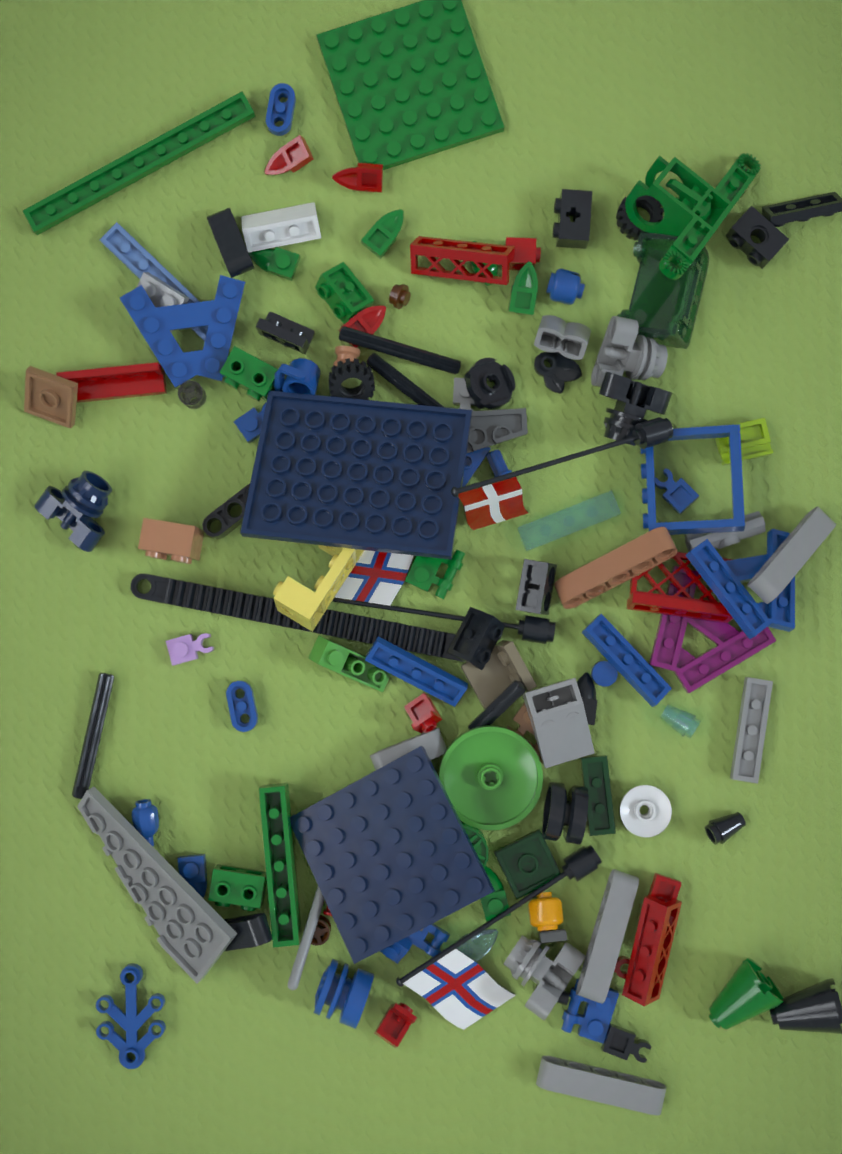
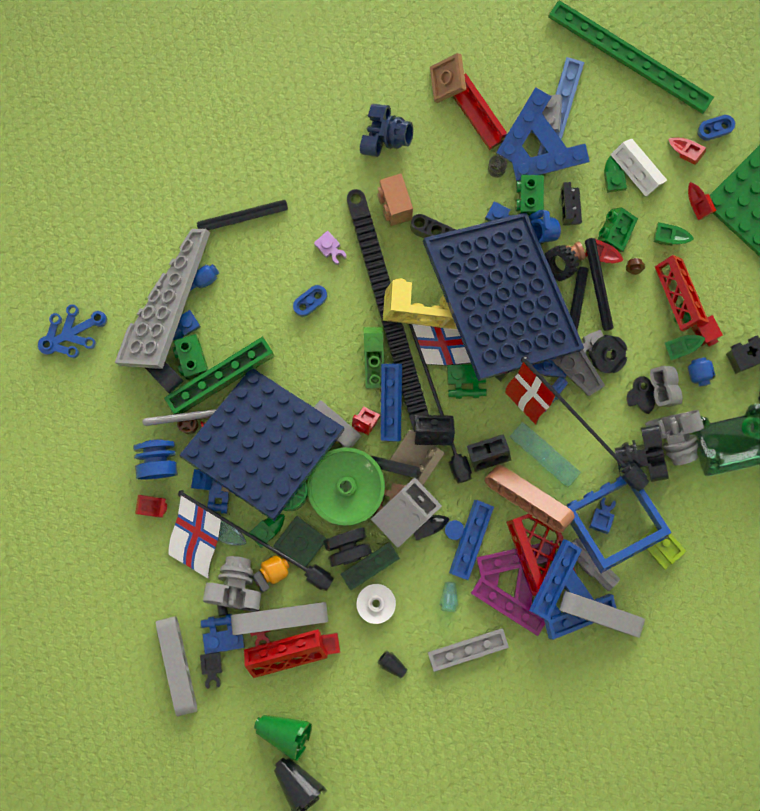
camera: 60 degrees right, 5 degrees down
black beam [207,207,255,278] -> none

